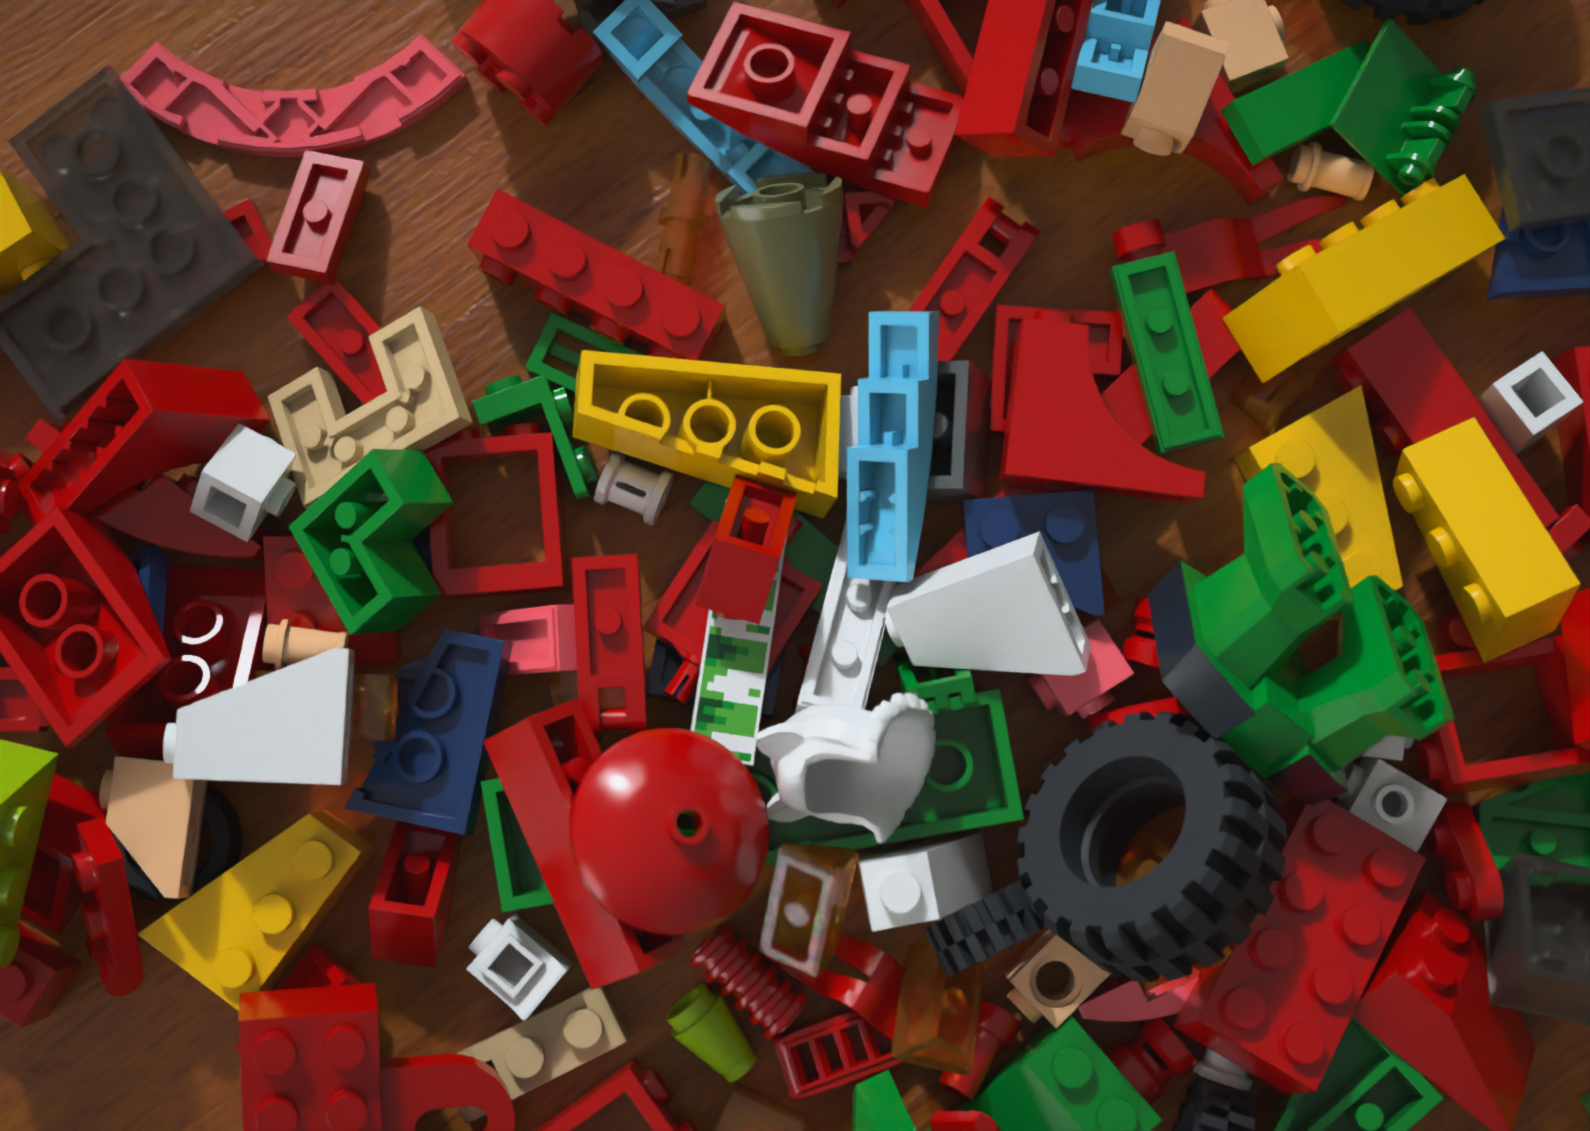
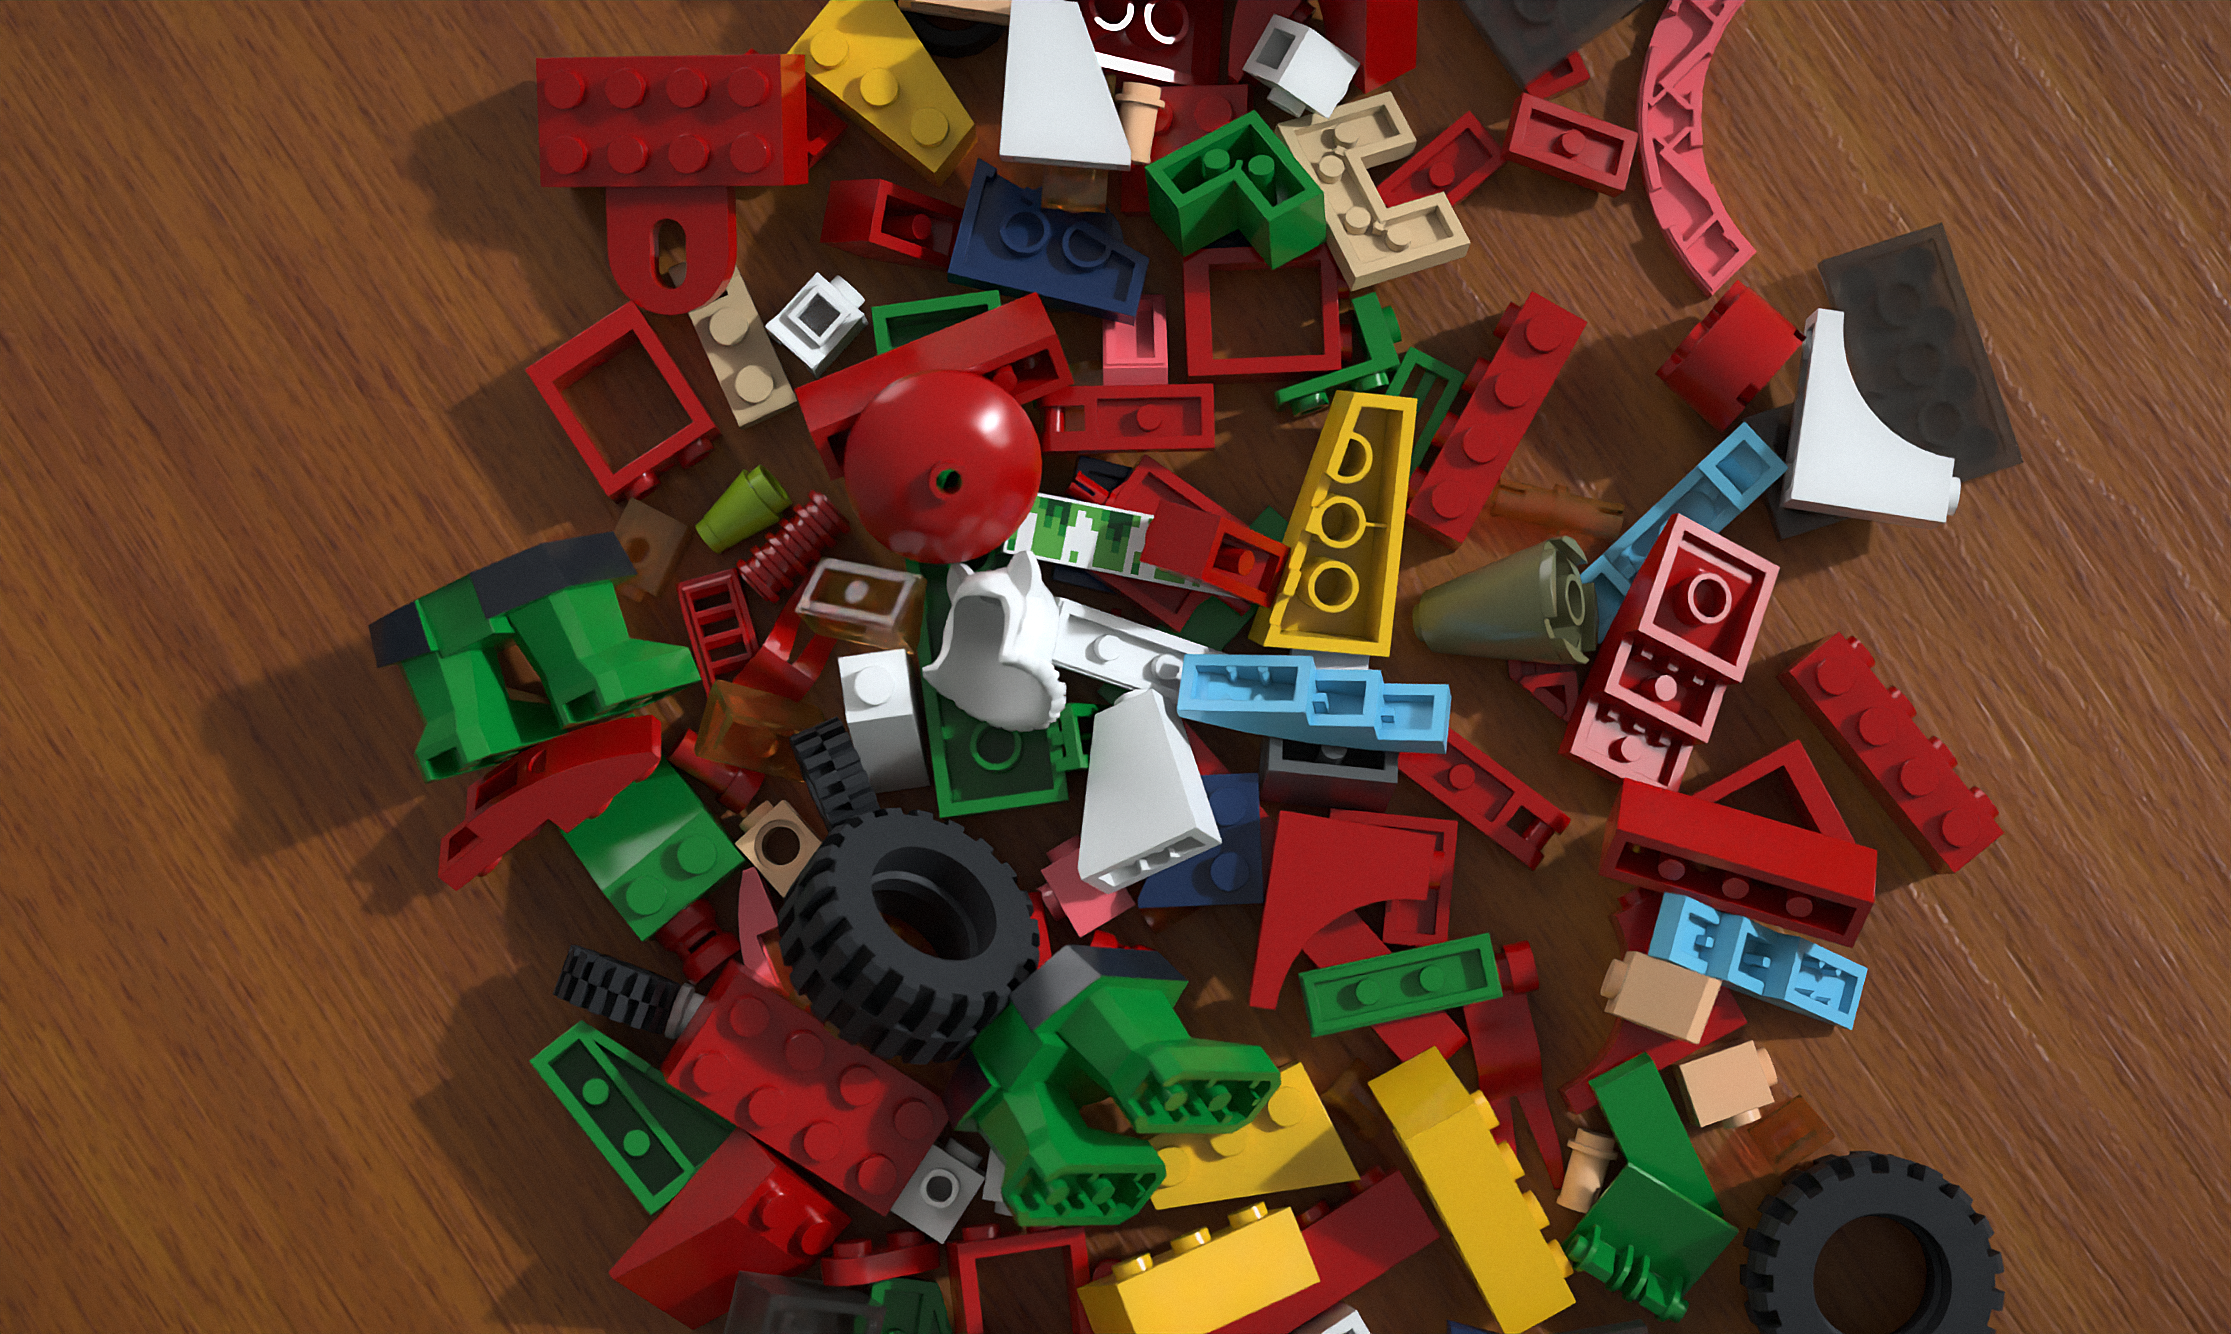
camera: 90 degrees right, 0 degrees up
white bush [594,451,675,526] -> none

